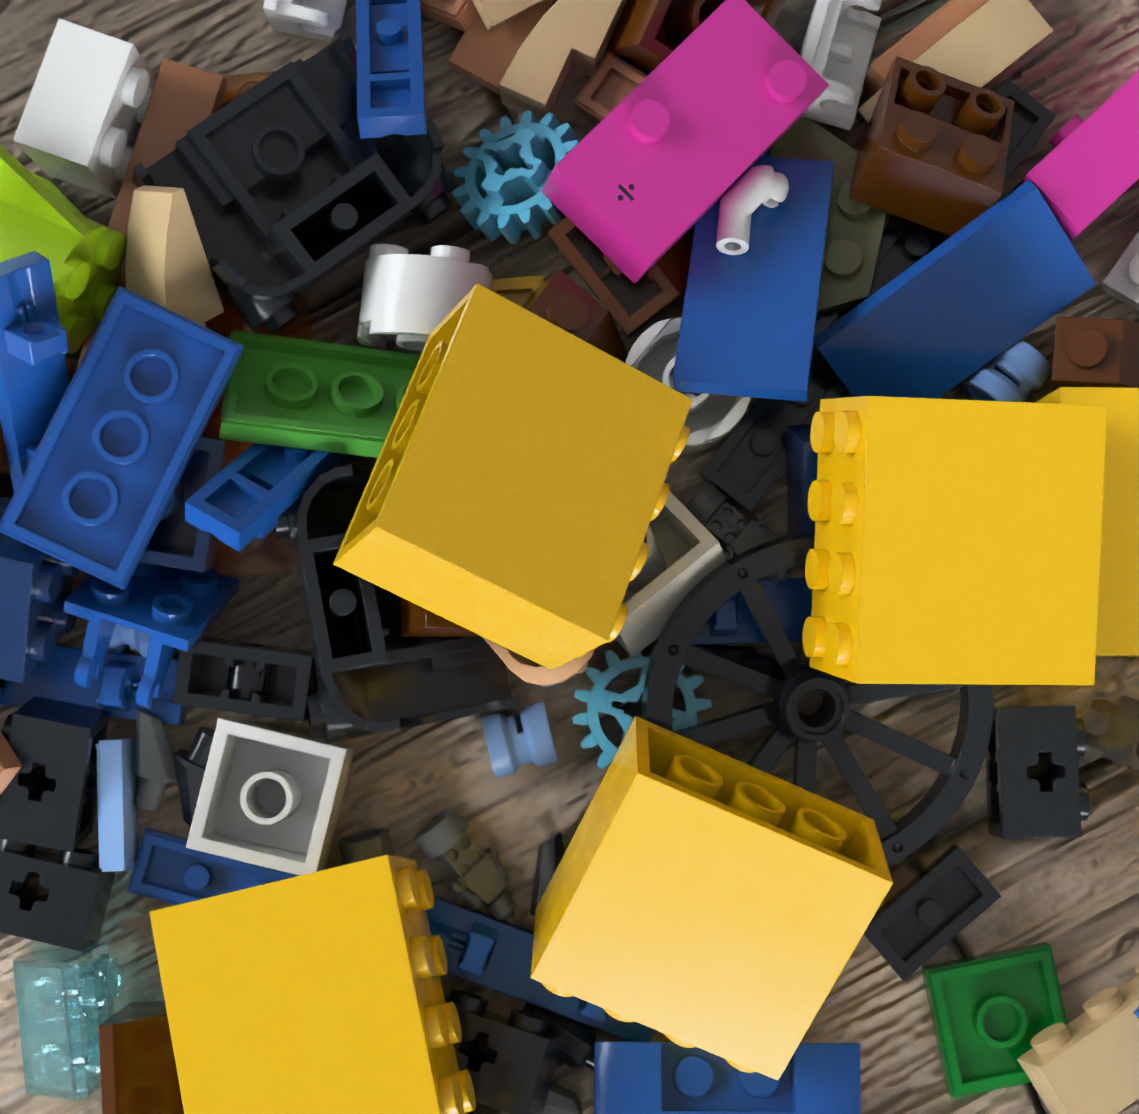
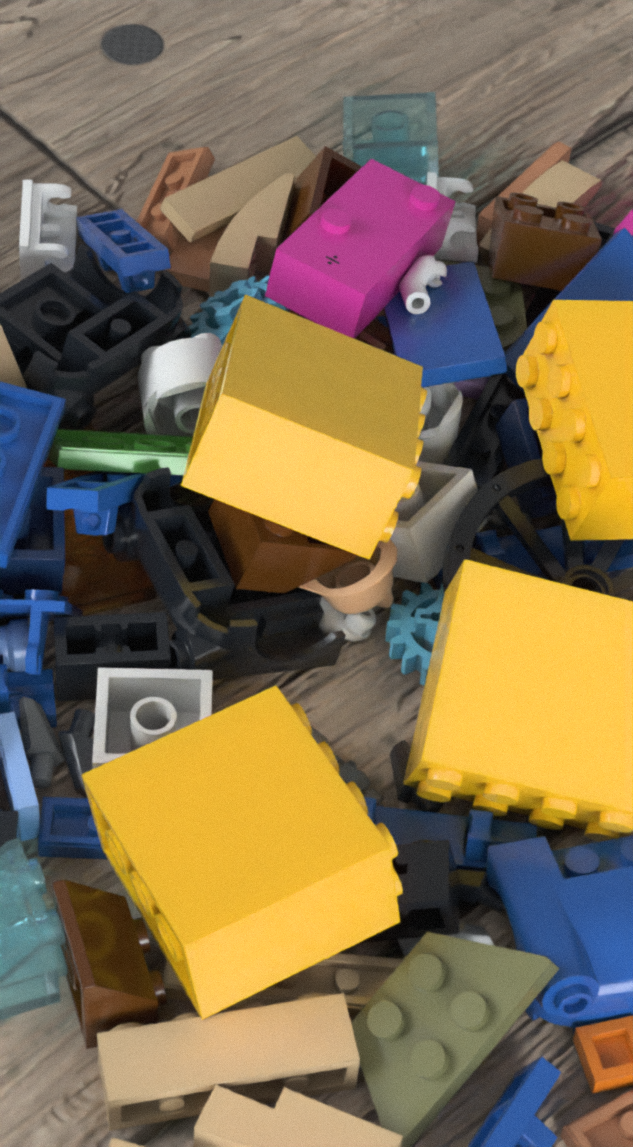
camera: 15 degrees left, 35 degrees down
medium blue wheel [481,701,559,779] -> none

